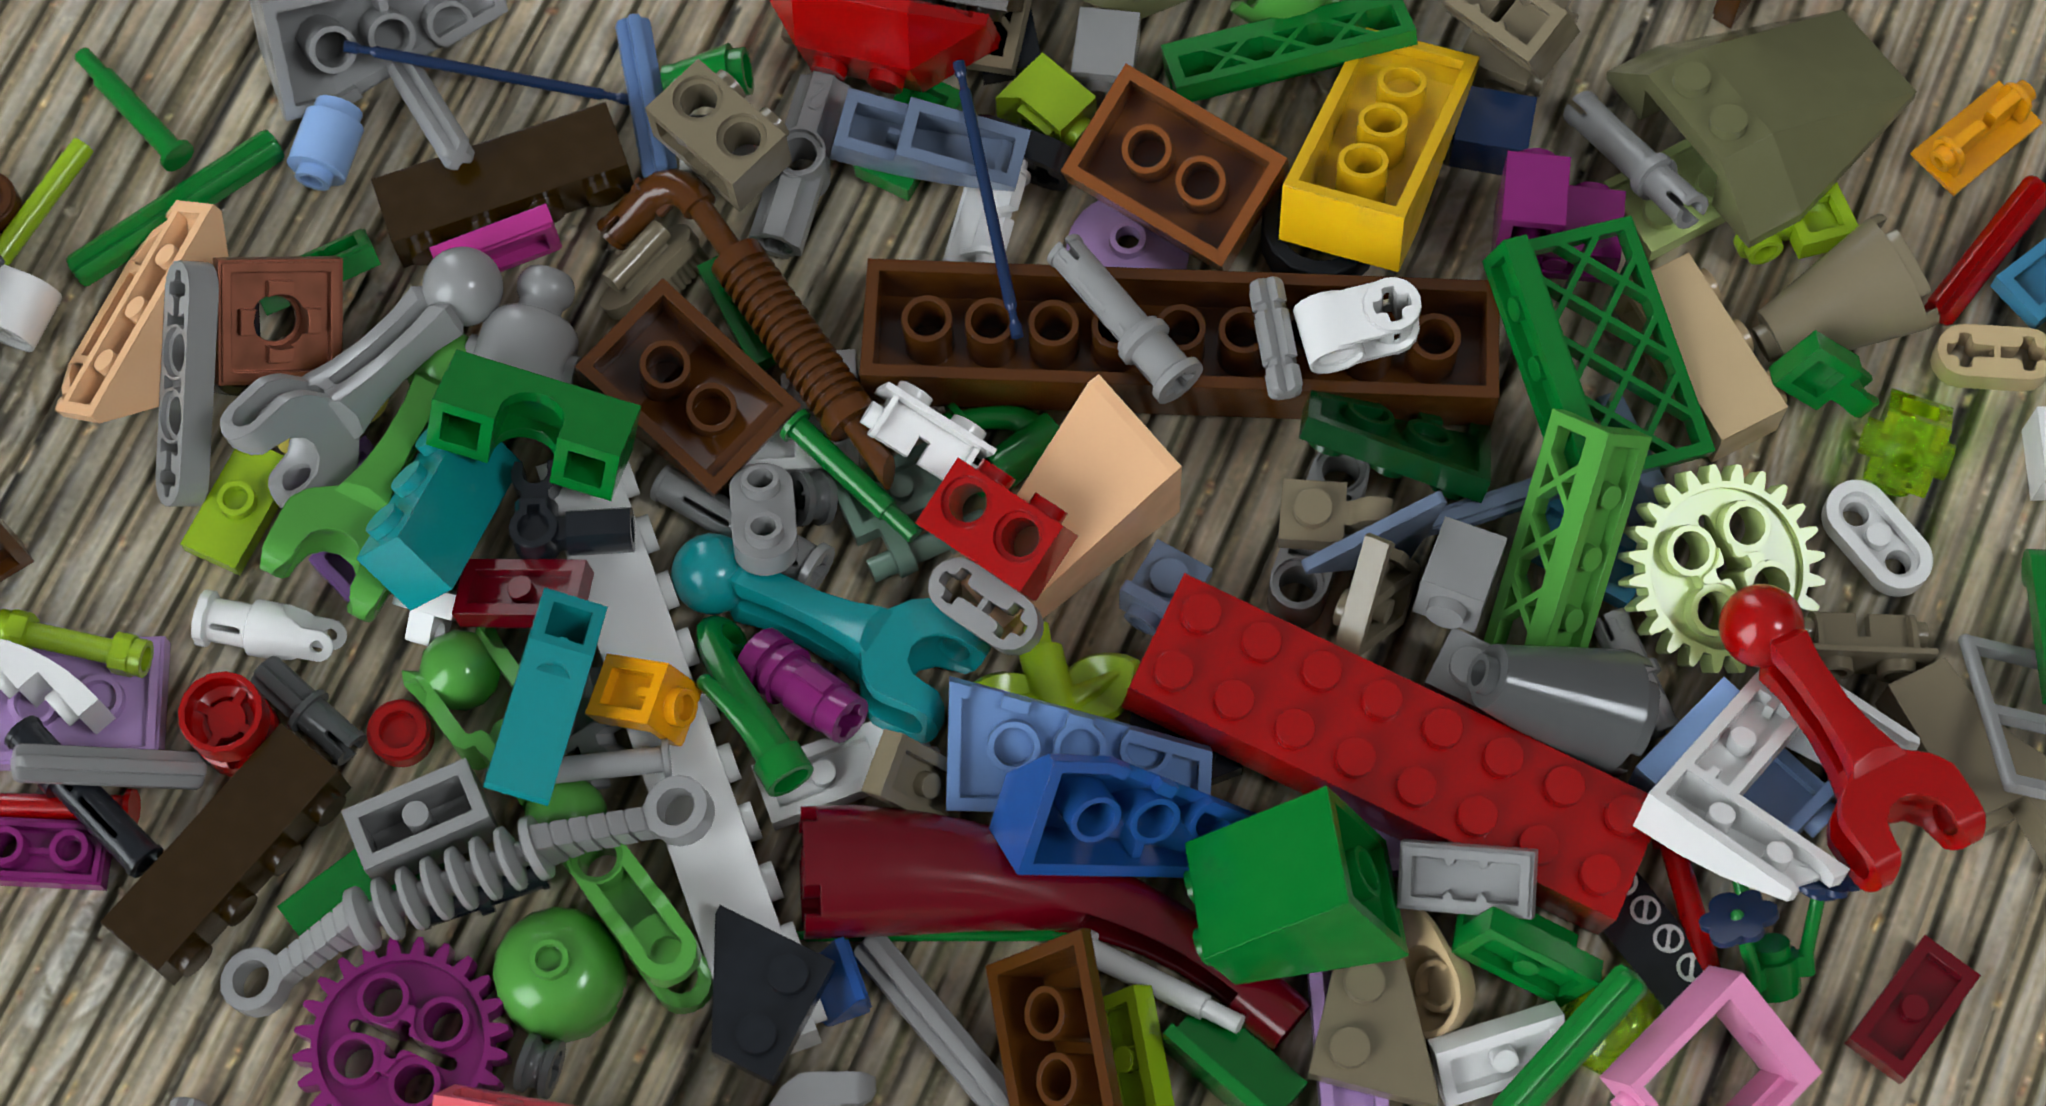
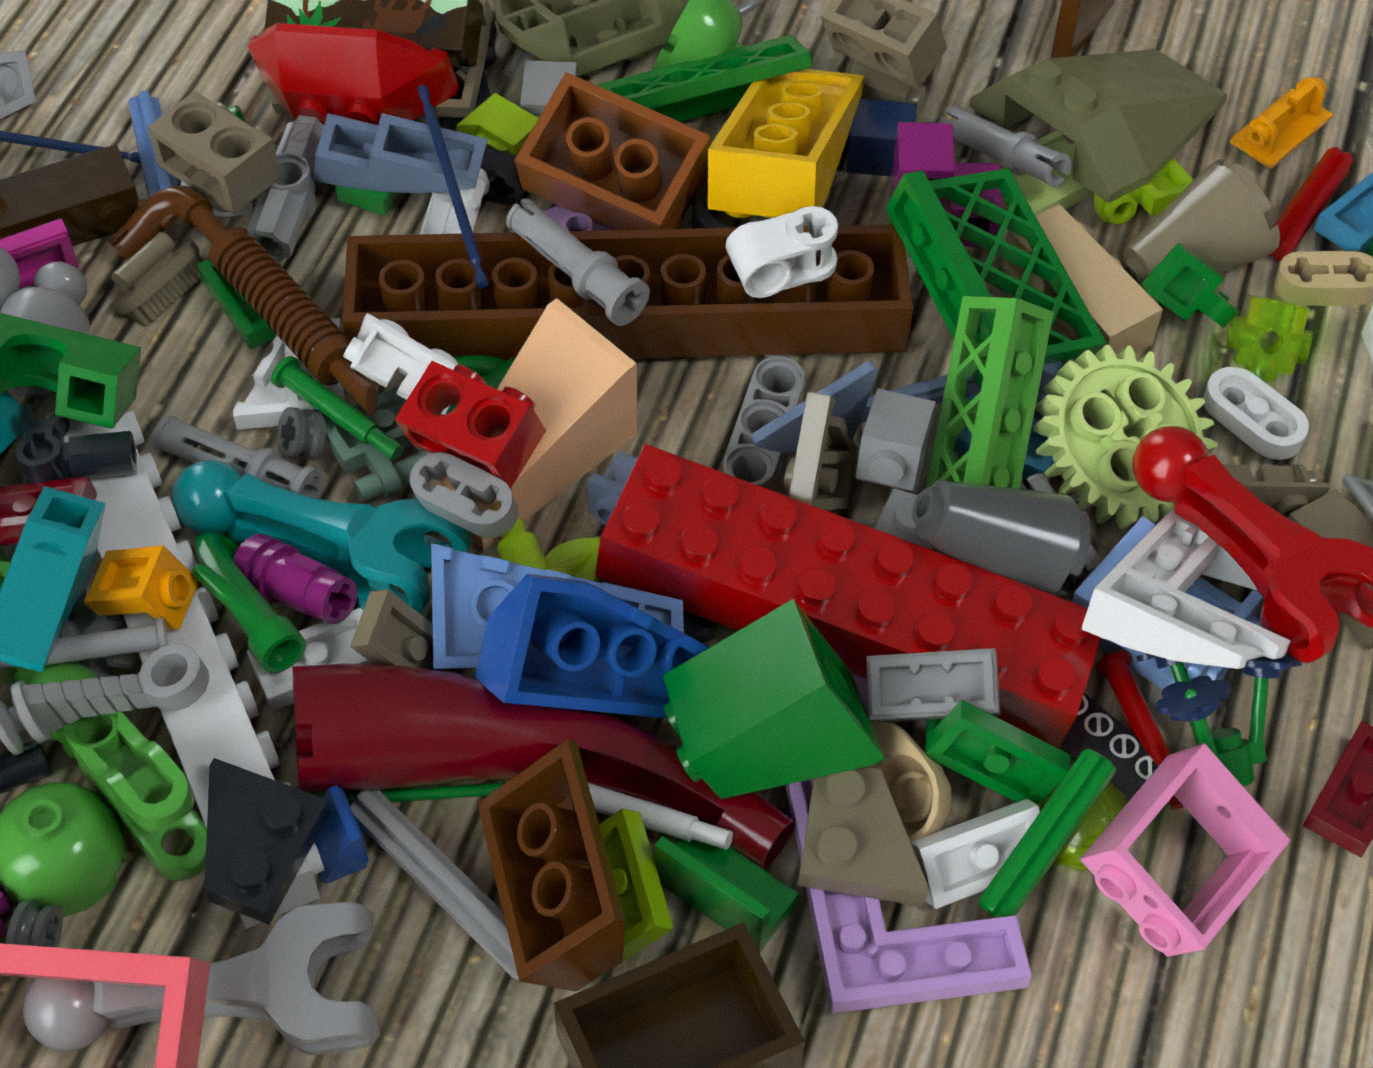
camera: 10 degrees left, 15 degrees down
reddish brown slope [575,278,801,497] -> none
light grey plate [729,463,799,576] -> none
light grey axle [1249,276,1303,400] -> none
dark tan plate [1278,478,1392,550] -> none
dark green wing [1299,390,1491,503] -> none

